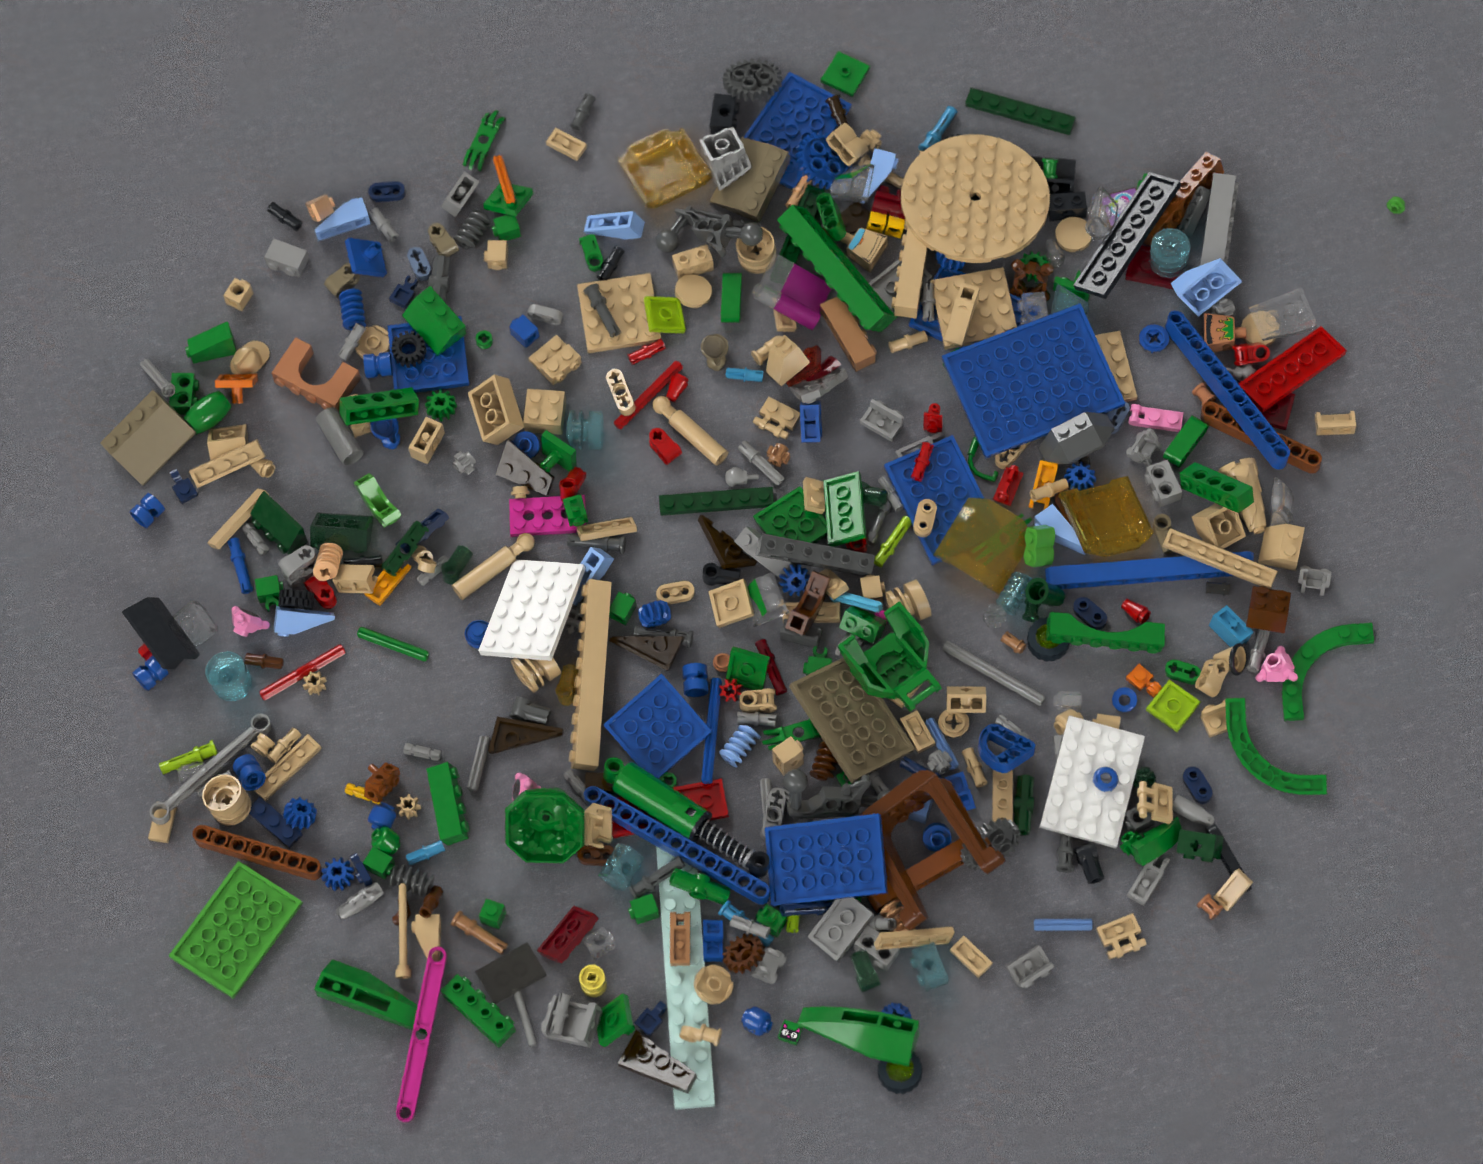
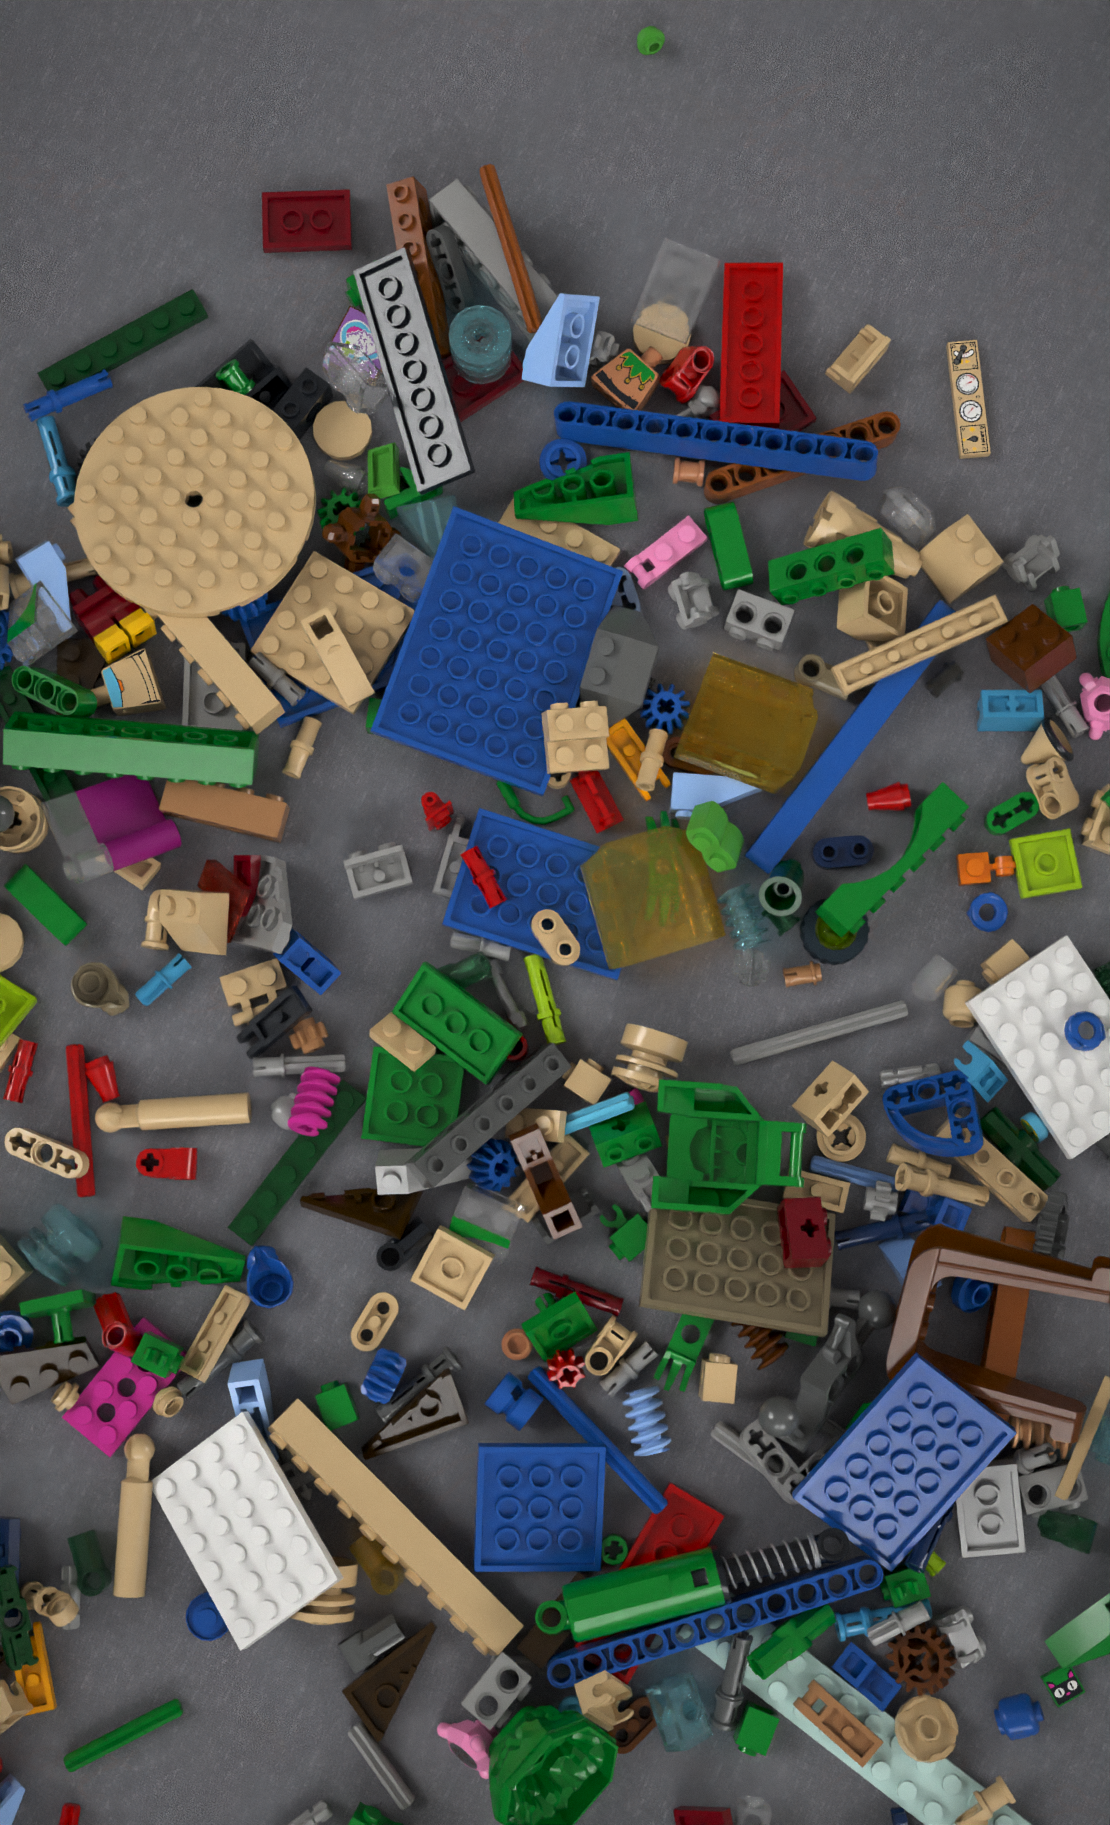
camera: 55 degrees left, 15 degrees up
none -> blue pin [23,370,113,422]
none -> green wedge [111,1216,246,1290]
none -> tan plate [153,1386,184,1418]
none -> black hinge [236,986,313,1059]
none -> blue hair [246,1245,294,1308]
none -> dark red plate [262,189,352,253]
none -> dark pink piece [287,1066,341,1137]
none -> bright green tile [367,442,400,499]
none -> light grey brick [461,1650,533,1730]
none -> dark orange axle [479,164,543,333]
none -> green wedge [513,452,638,525]
none -> tan plate [541,701,609,774]
none -> dark red brick [777,1197,832,1268]
none -> tan pin [895,1163,990,1207]
none -> tan tile [946,340,991,459]
none -> dark azure hinge [954,1040,1008,1103]
none -> medium azure tile [1020,1112,1049,1143]
none -> green brick [1044,586,1088,632]

